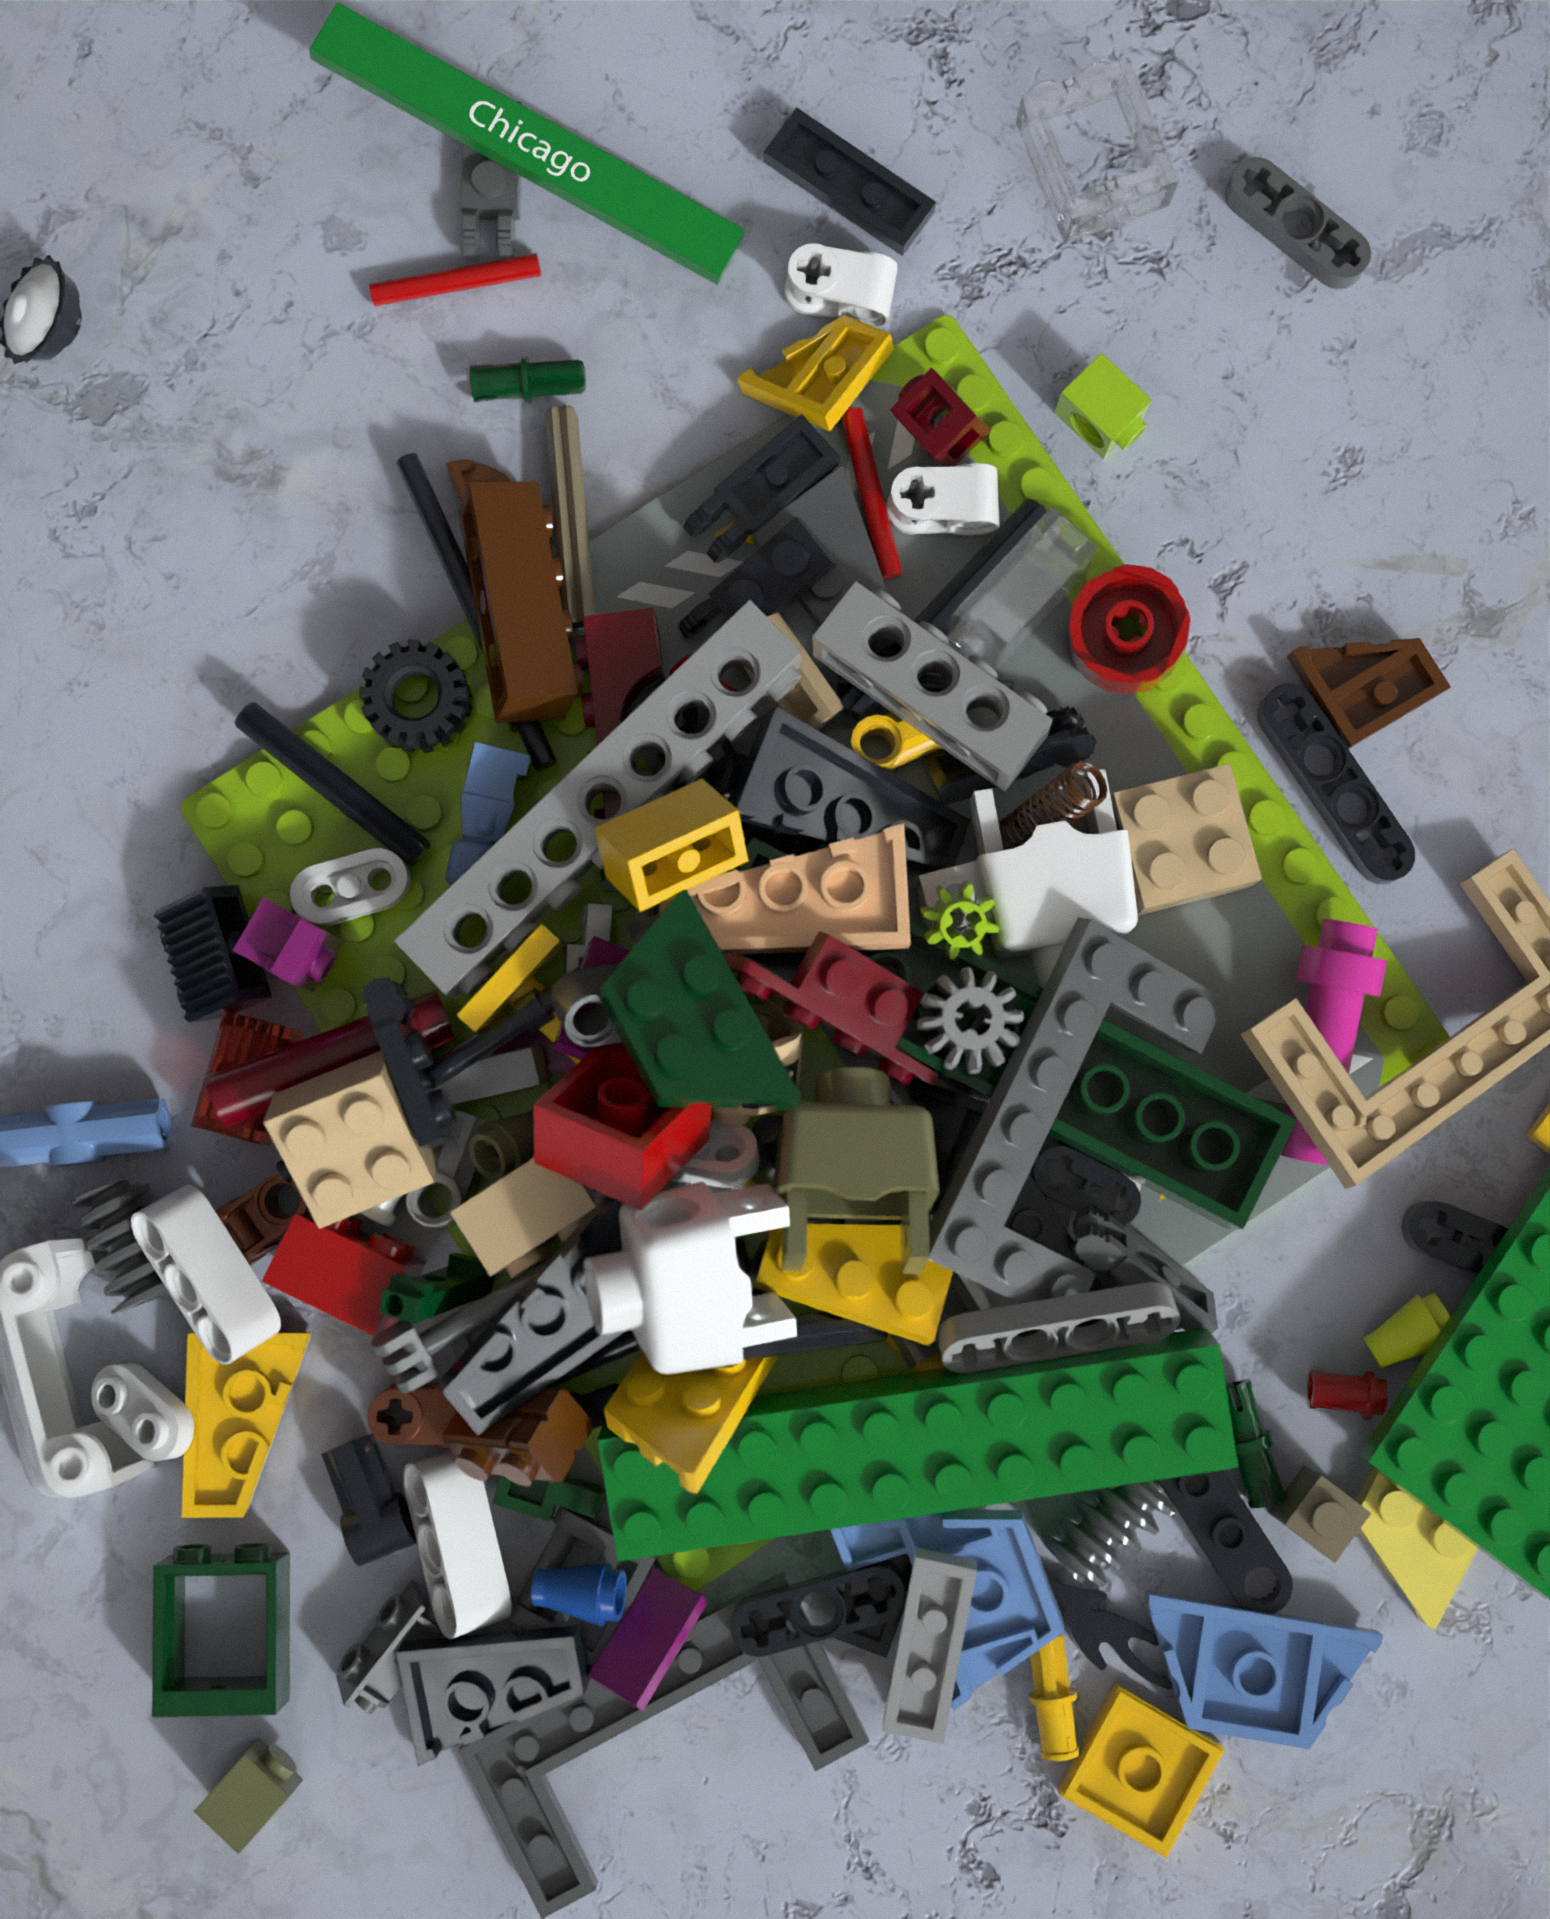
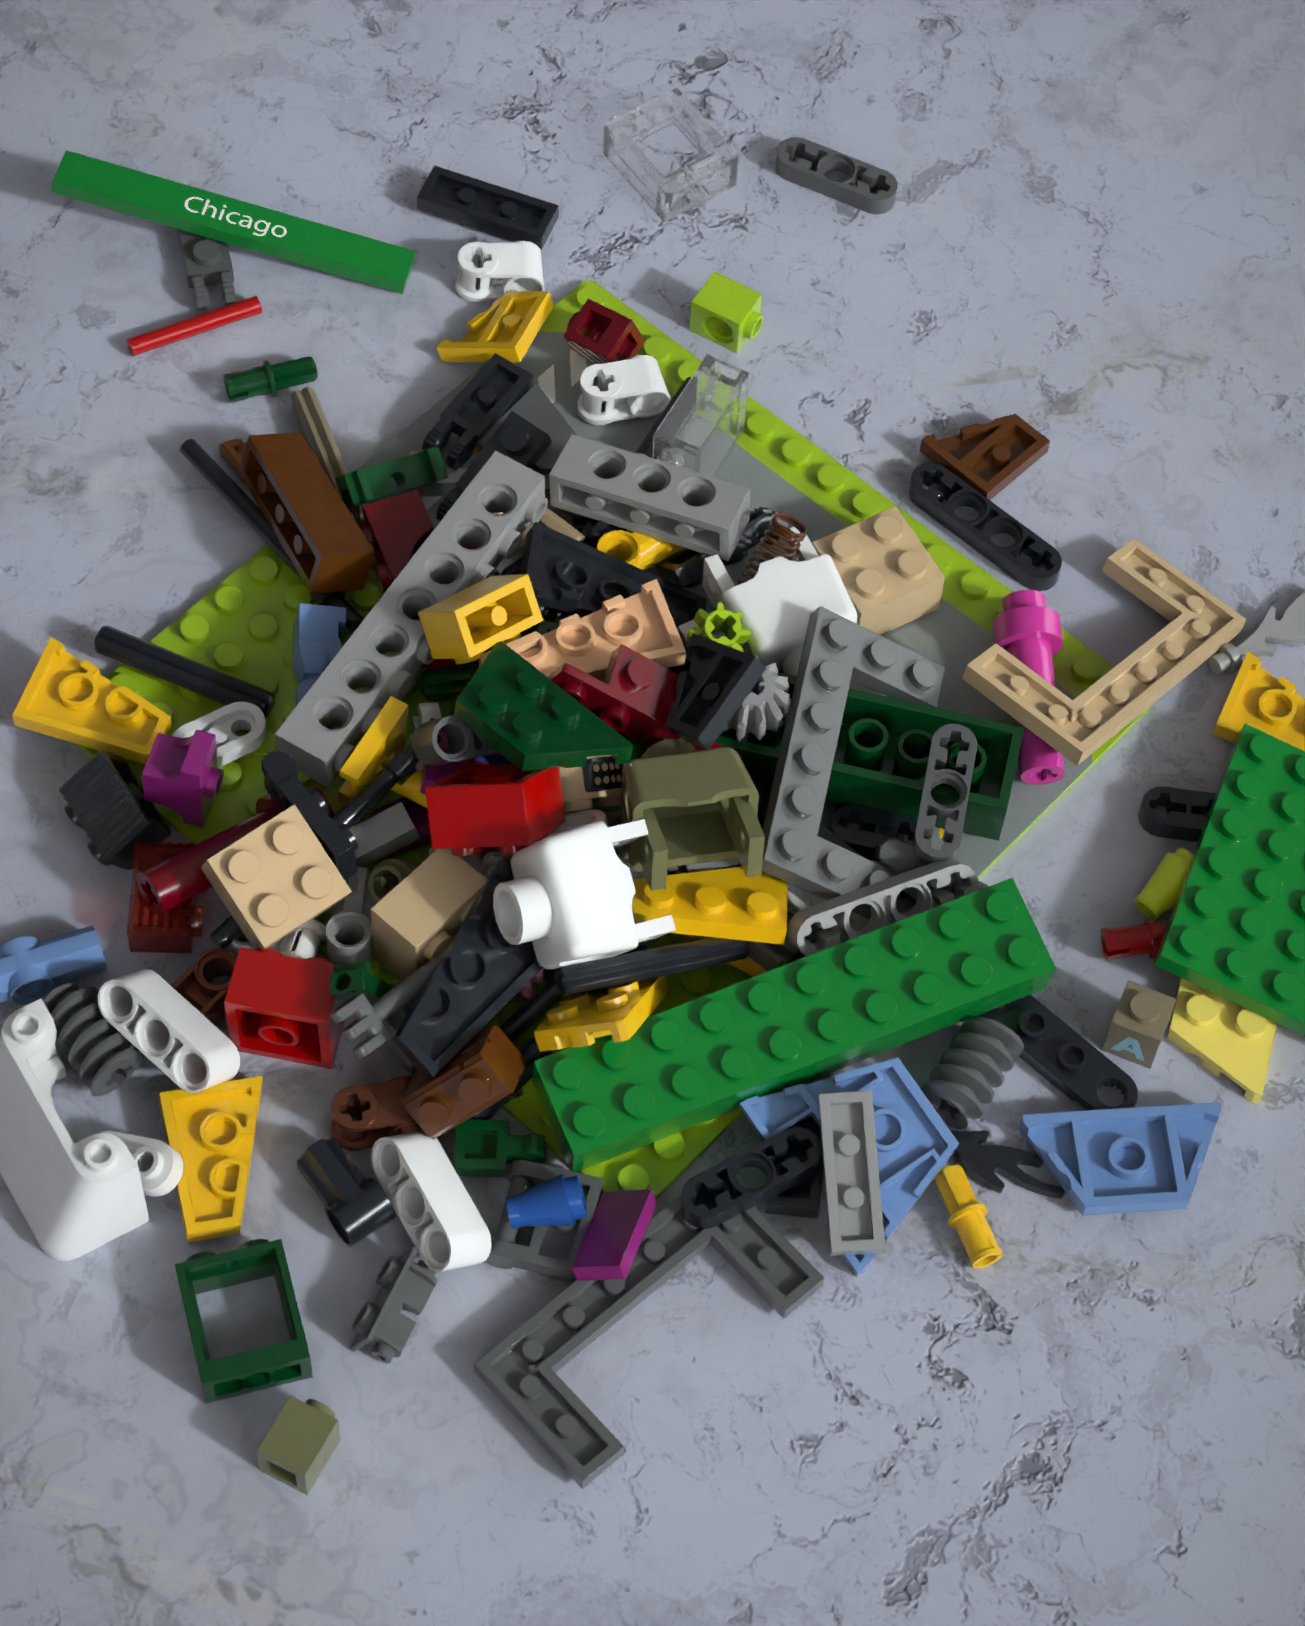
camera: 20 degrees left, 25 degrees down
black tyre [359,639,472,753] -> none
wing [396,1625,589,1766] -> none
red bar [841,407,903,580] -> none
yellow tile [1057,1681,1225,1858] -> none
red brick [1068,564,1191,695] -> none
dark green pin [1226,1379,1287,1508] -> none
none -> yellow wing [12,637,172,764]
none -> dark green piece [335,447,448,509]
none -> black wing [665,633,767,750]
none -> dark grey beam [913,724,977,865]

